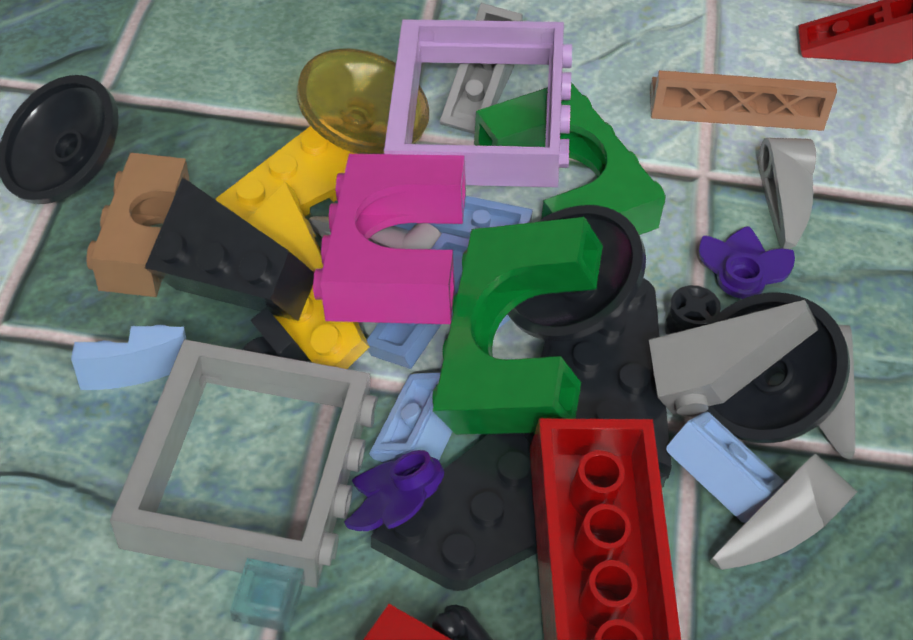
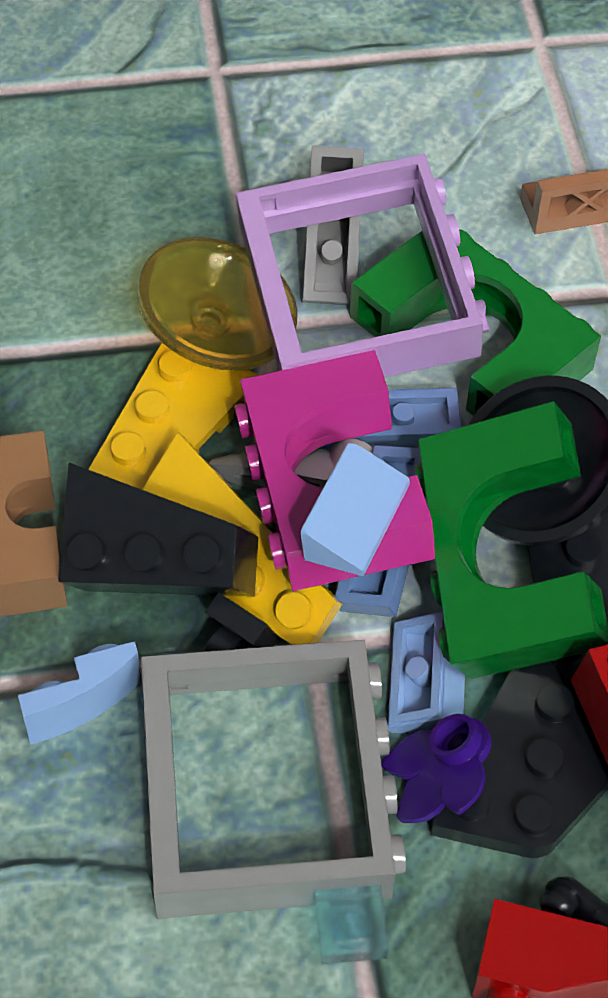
camera: 15 degrees left, 5 degrees up
none -> light blue slope [301,442,410,577]

